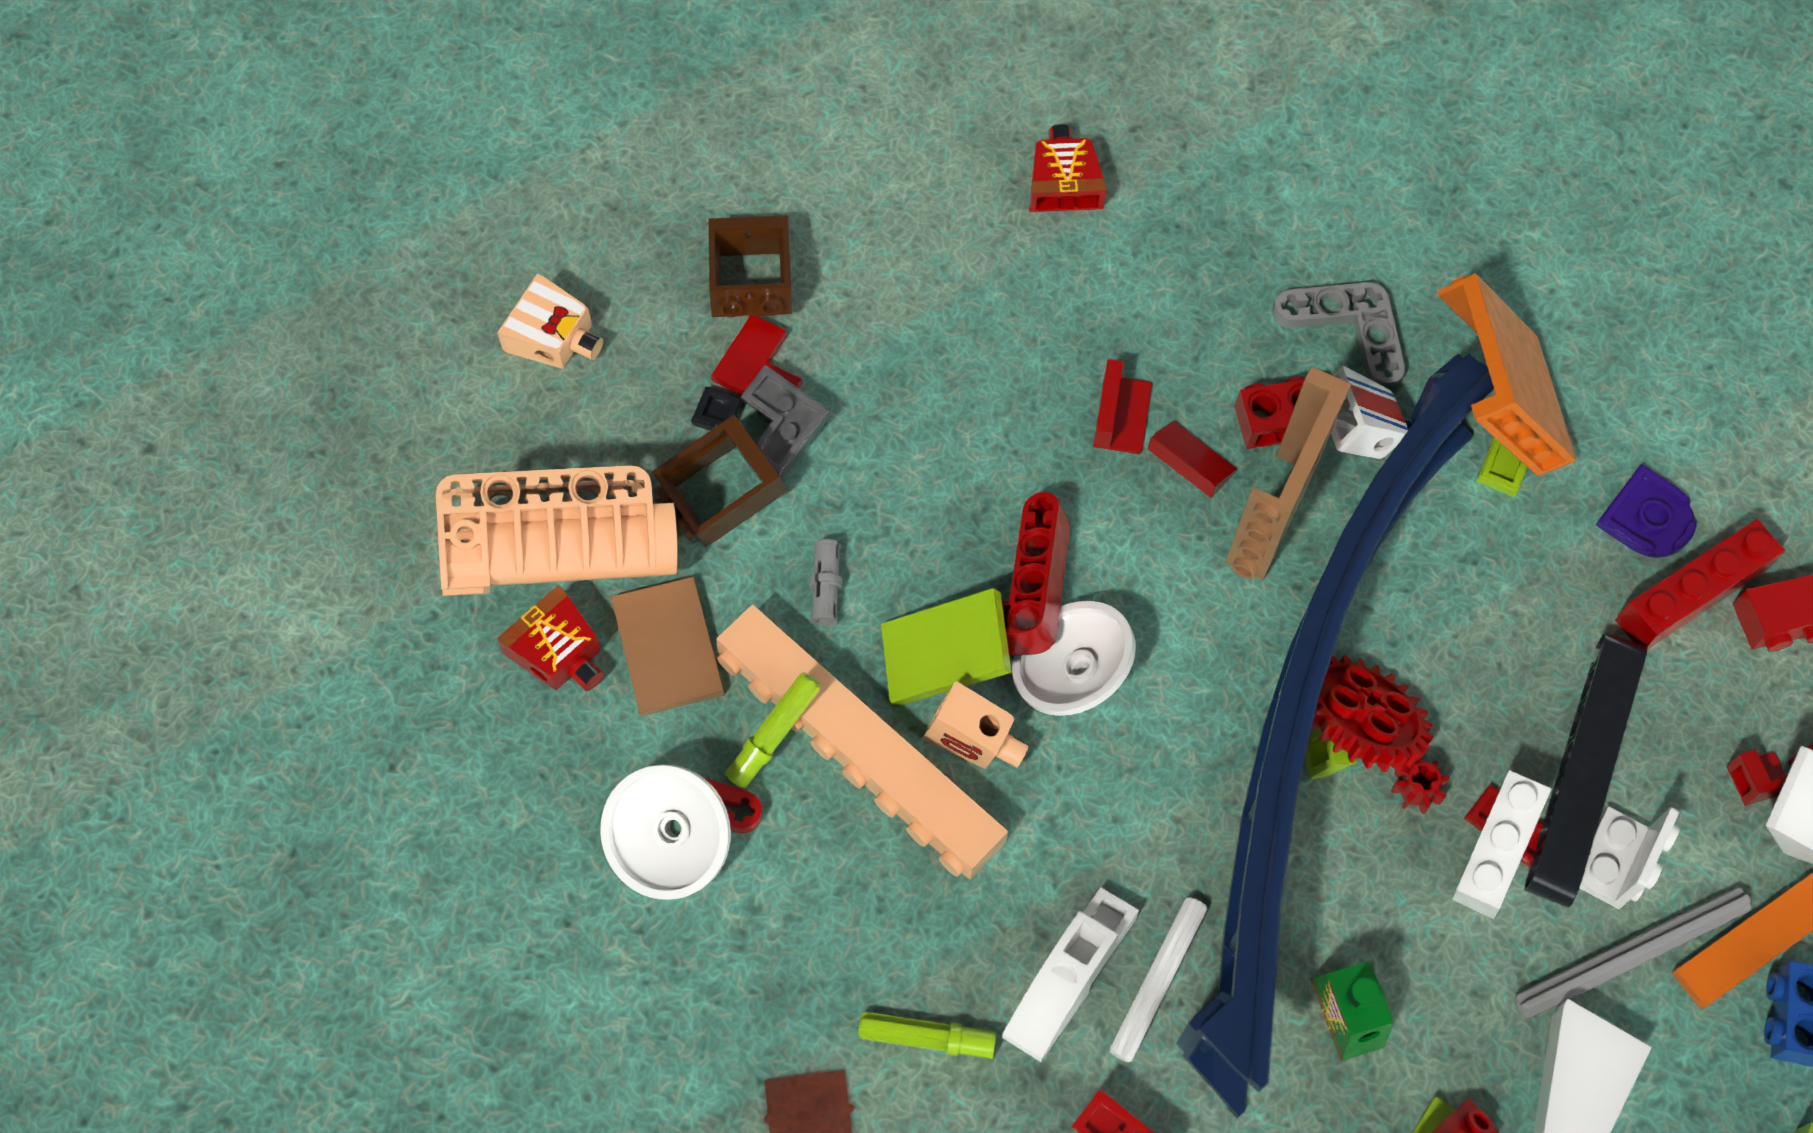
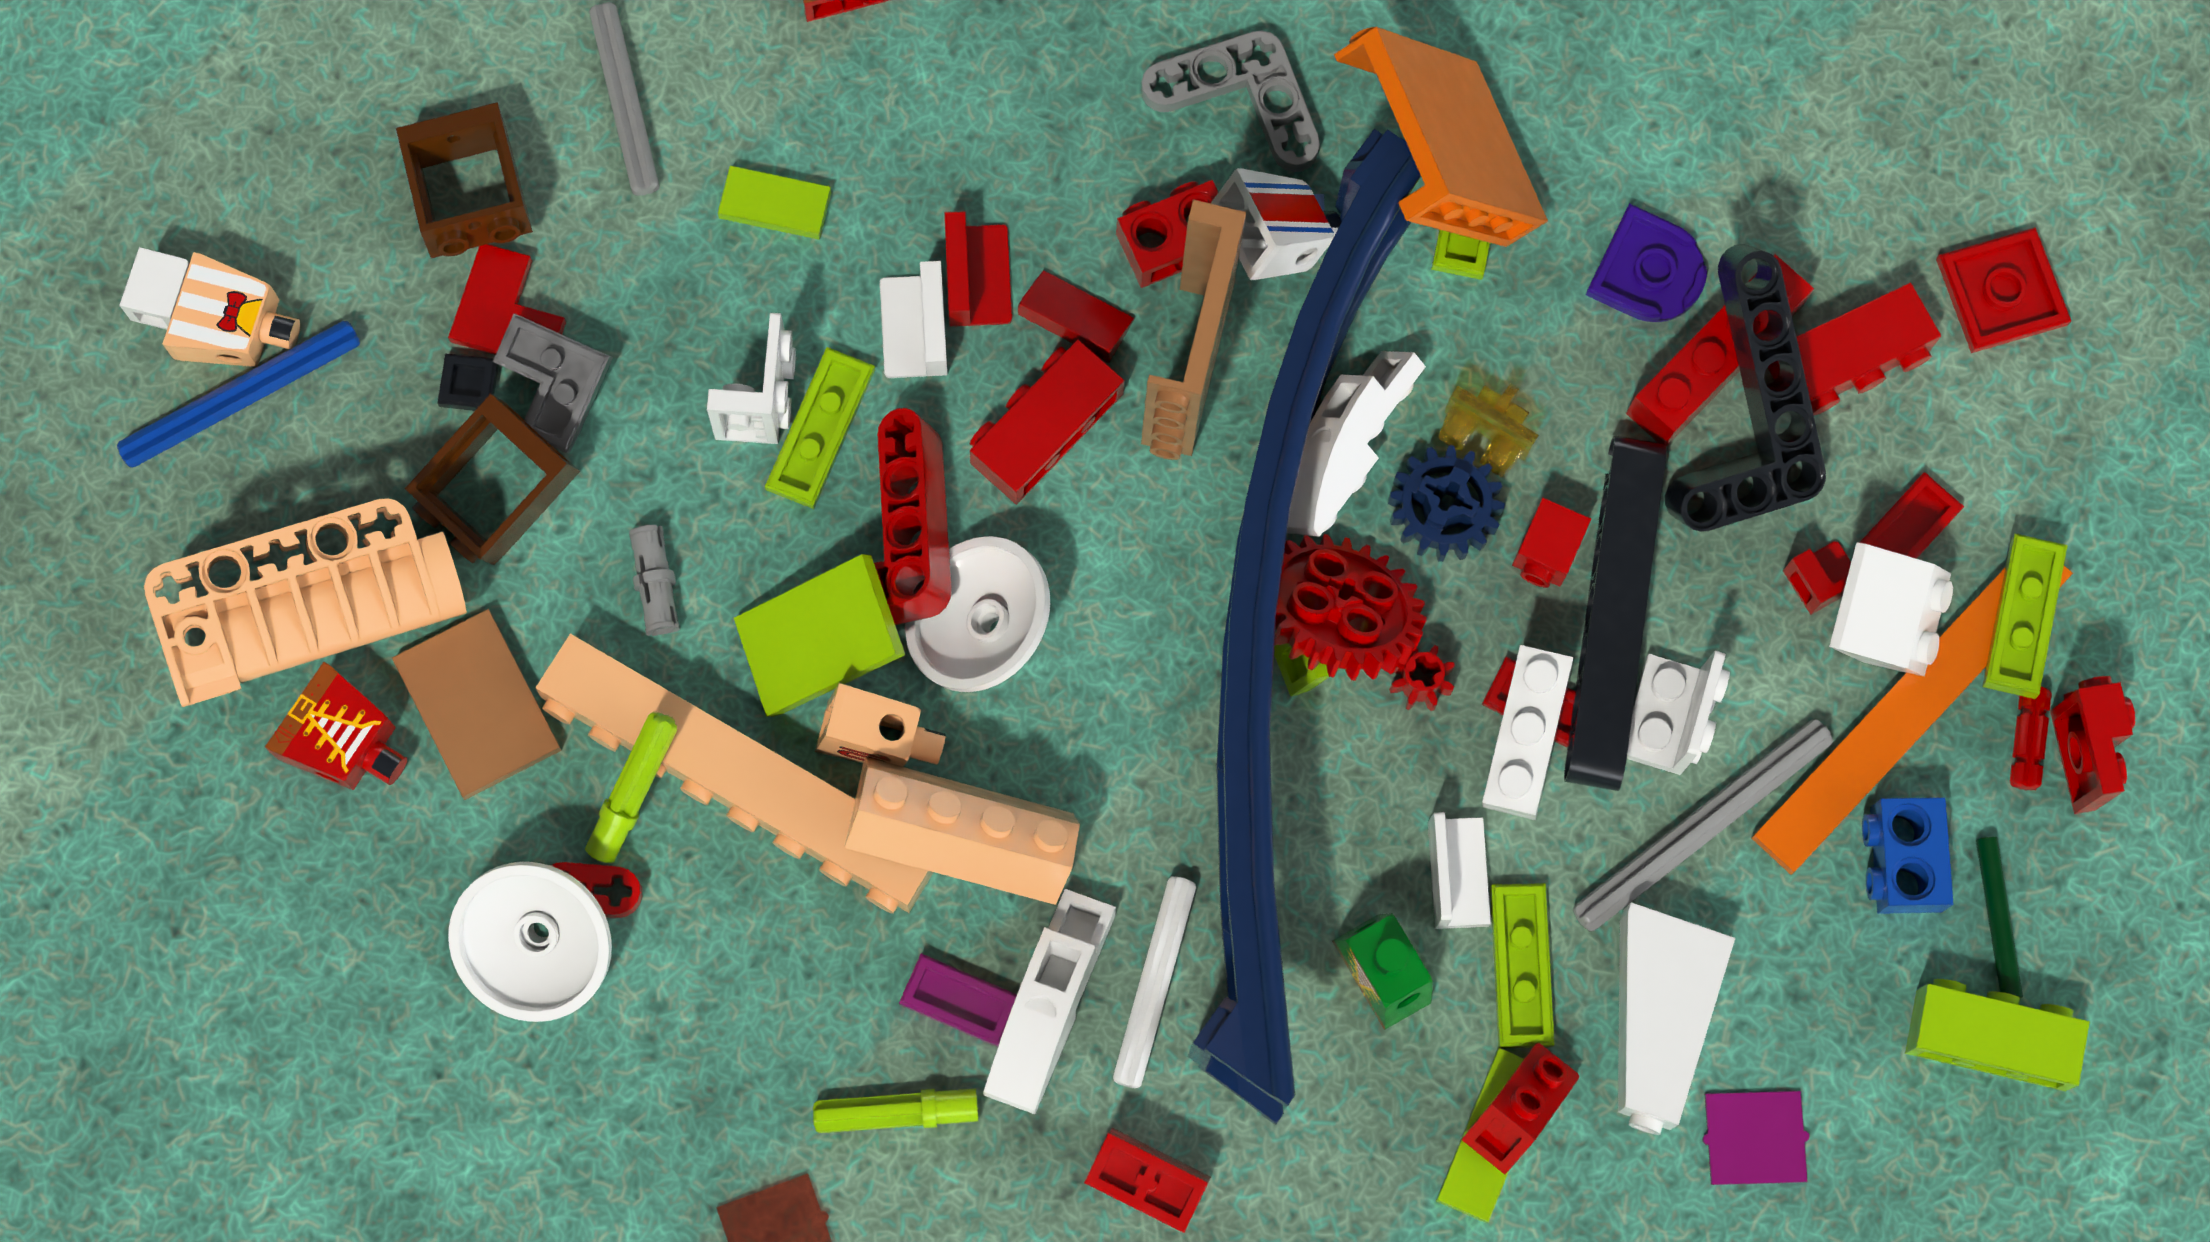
camera: 15 degrees left, 10 degrees up
none -> blue axle [117,321,360,467]
none -> white panel [120,247,189,330]
none -> light grey axle [589,2,659,196]
none -> white bracket [707,313,796,444]
none -> lime tile [718,166,831,240]
none -> lime tile [765,347,875,509]
none -> light nougat slope [844,757,1080,905]
none -> white panel [880,261,947,378]
none -> magenta tile [899,953,1017,1047]
none -> red brick [970,340,1124,505]
none -> white slope [1287,351,1426,537]
none -> dark blue gear [1388,445,1505,562]
none -> white panel [1428,812,1491,929]
none -> clear yellow hips [1438,383,1539,477]
none -> lime tile [1490,883,1554,1048]
none -> red brick [1512,498,1591,588]
none -> black beam [1665,244,1826,532]

